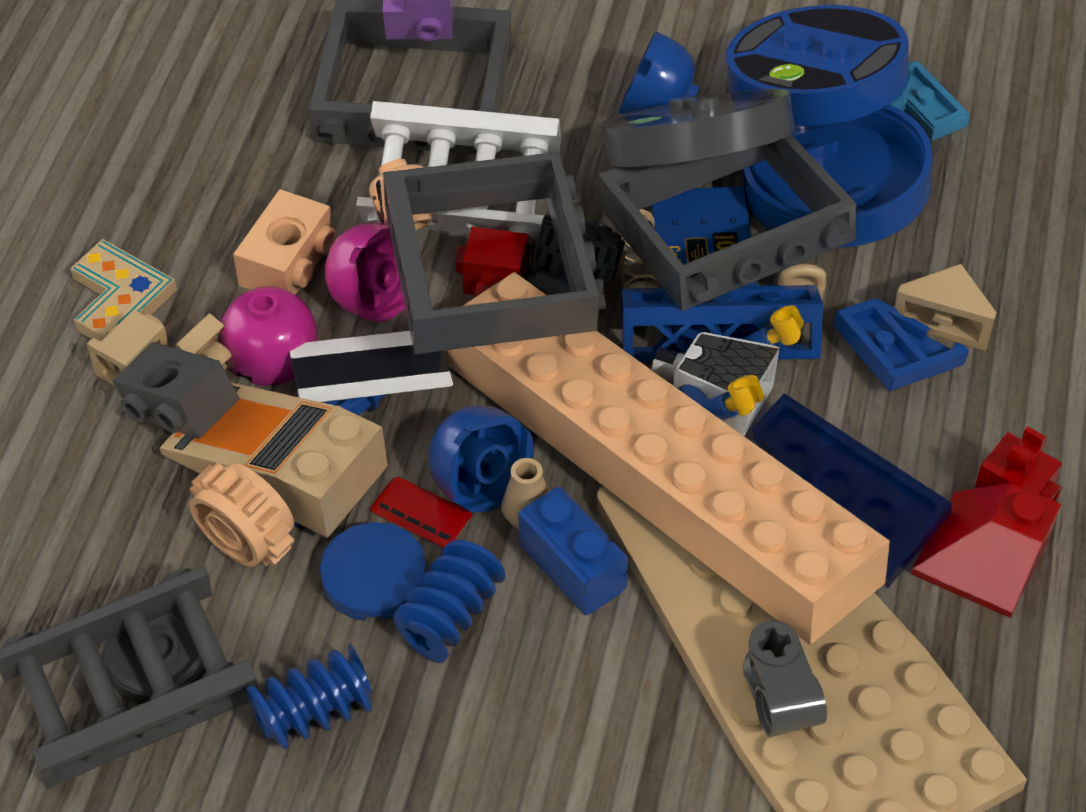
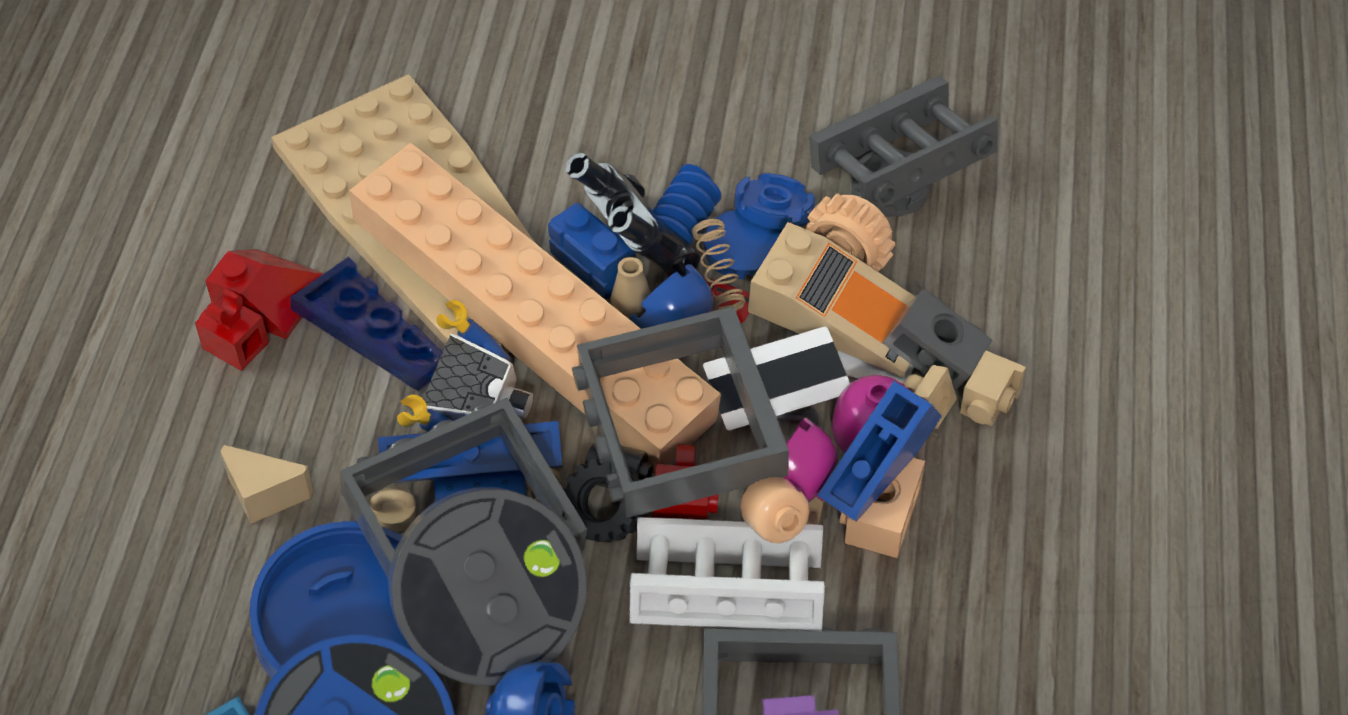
camera: 175 degrees right, 0 degrees up
tan tile [70,239,177,341] -> none
blue piece [246,643,372,749] -> none
dark grey piece [743,620,827,737] -> none
blue wing [832,298,970,392] -> none
none -> black connector [566,153,700,277]
none -> tan piece [692,219,746,311]
none -> blue tile [734,173,815,230]
none -> blue slope [817,381,942,522]

